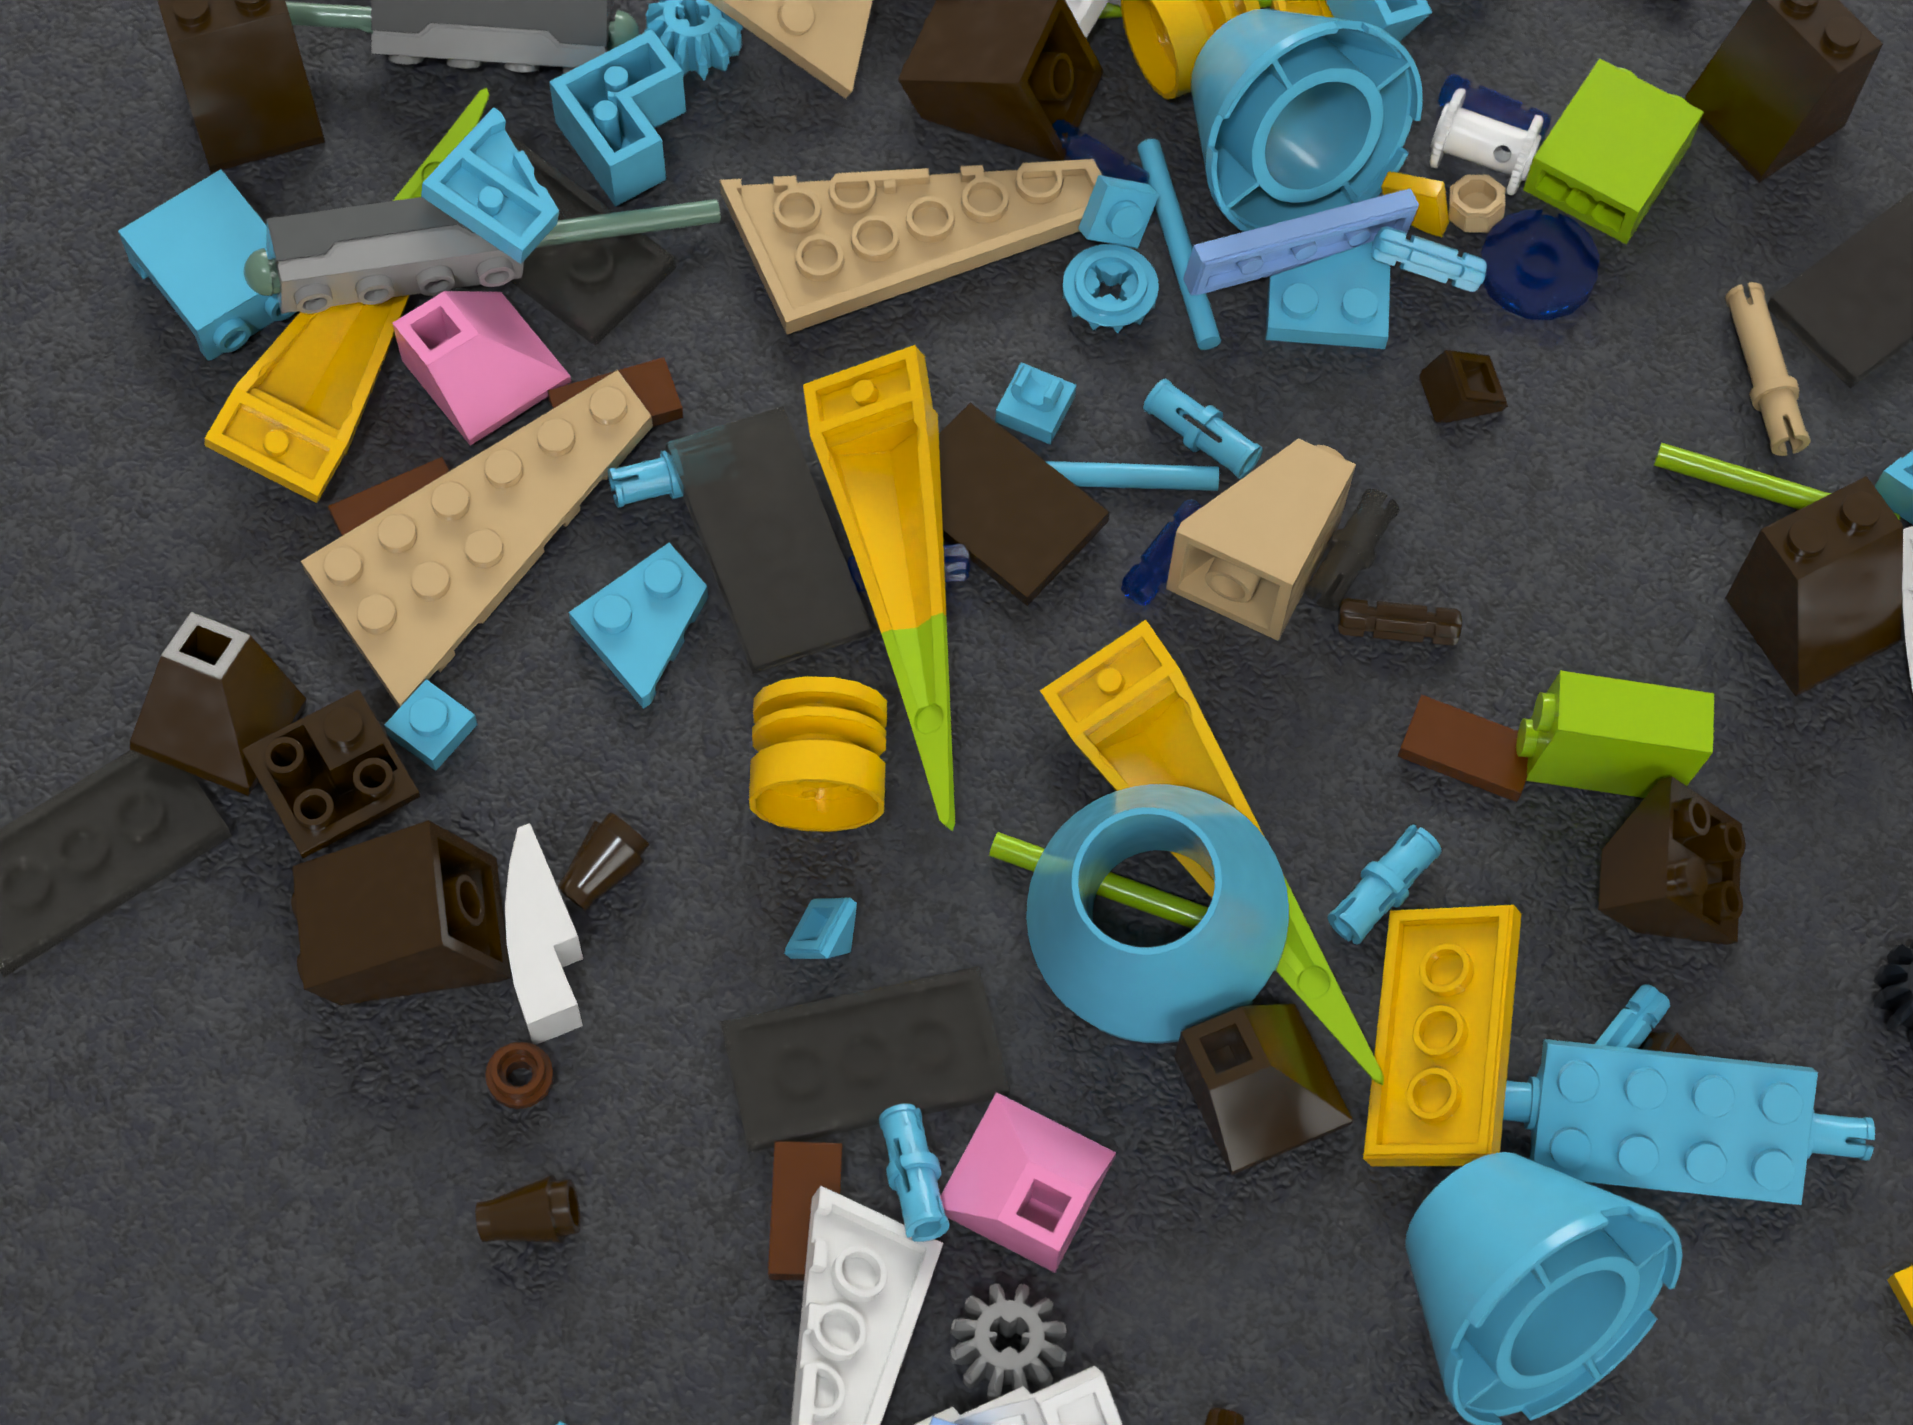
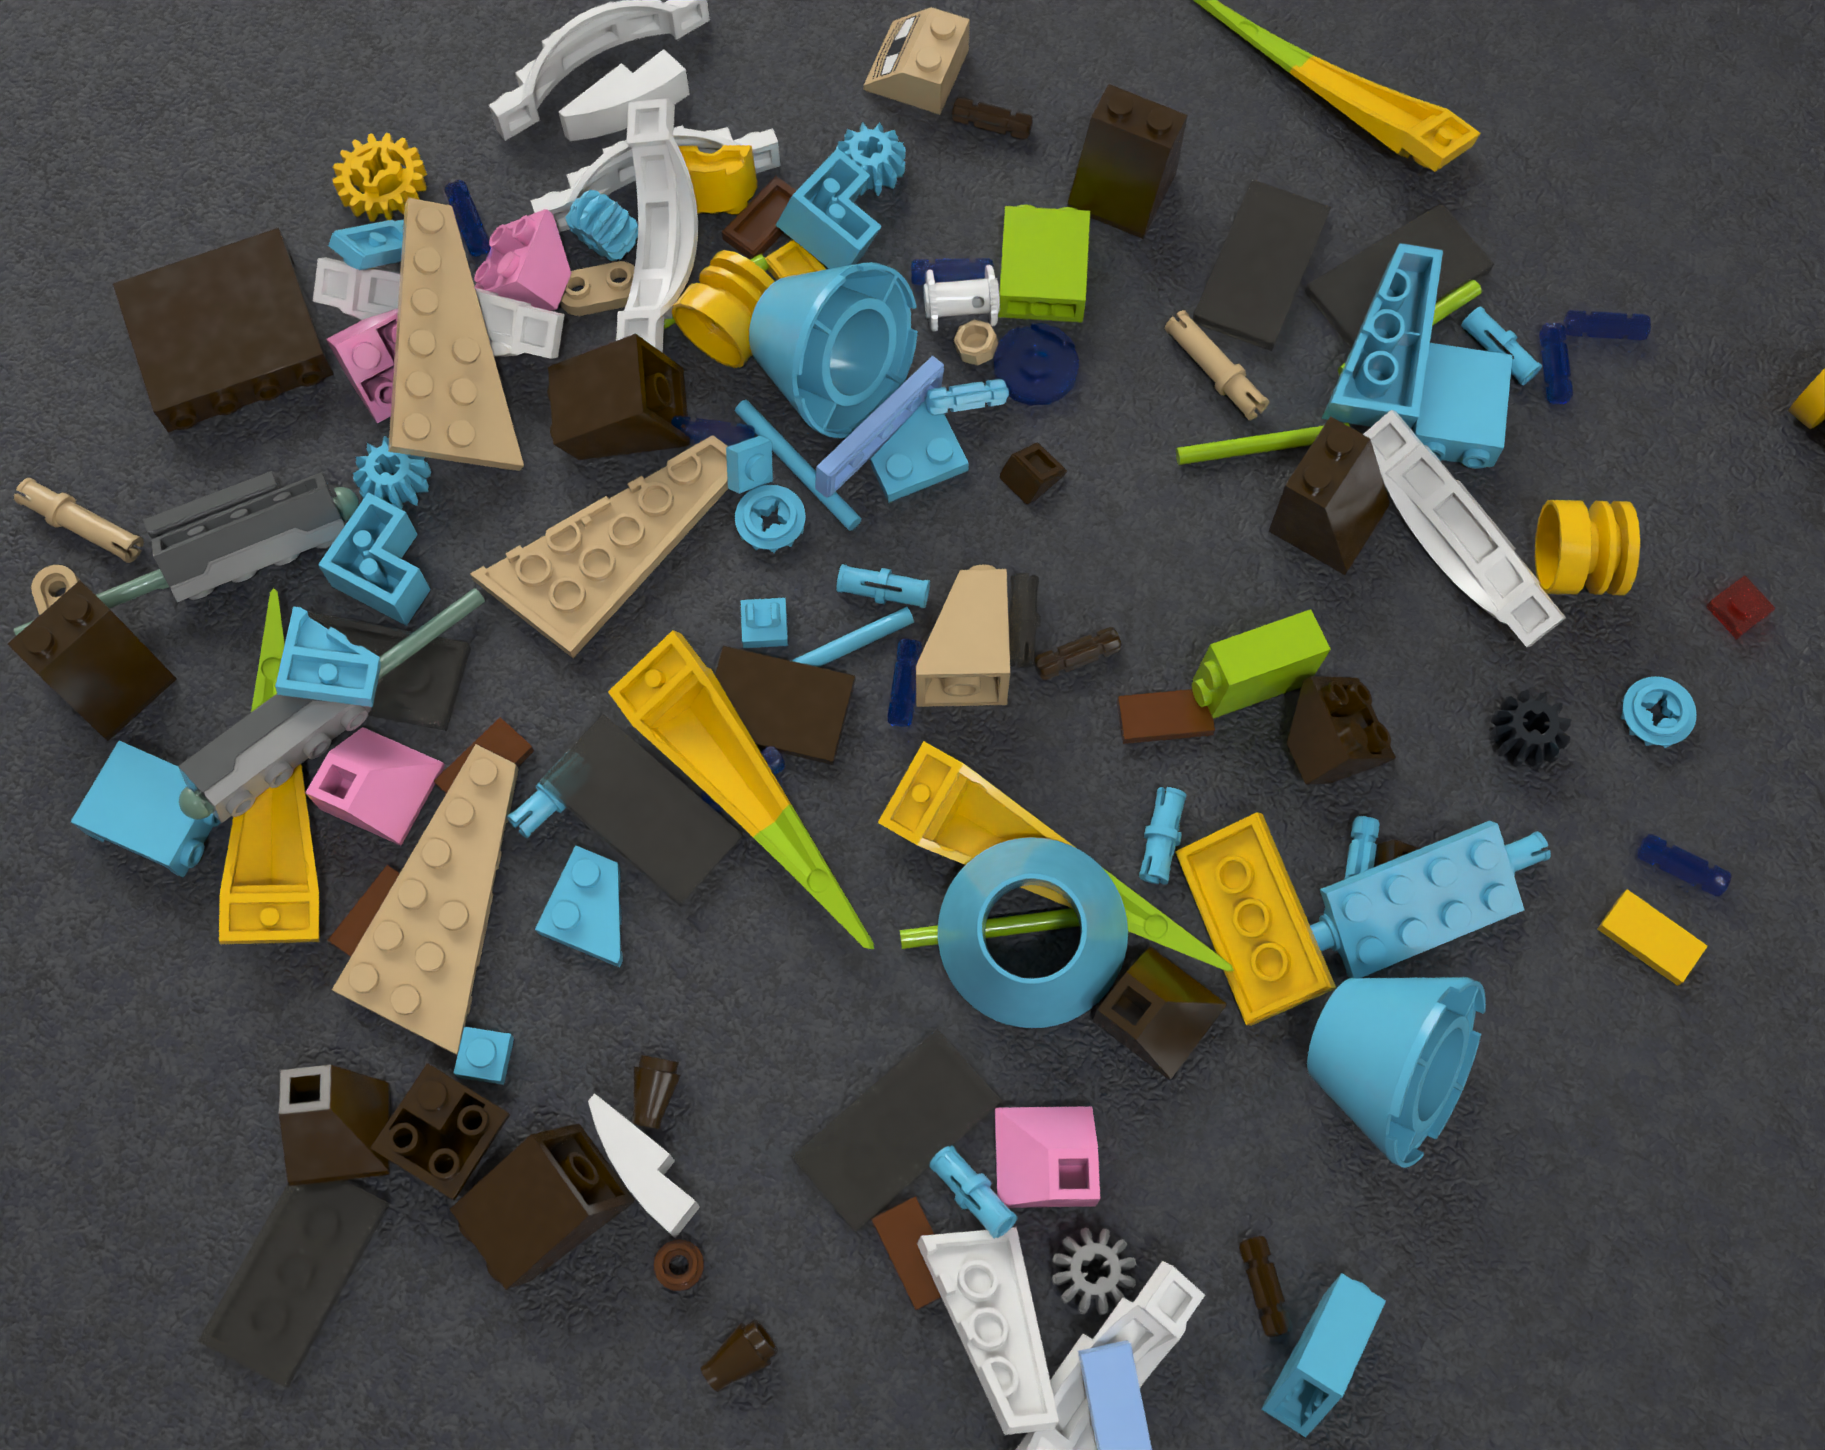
camera: 25 degrees left, 5 degrees up
yellow wheel [749,676,887,832] -> none
medium azure slope [784,898,857,959] -> none
yellow tile [1381,171,1449,237] -> none

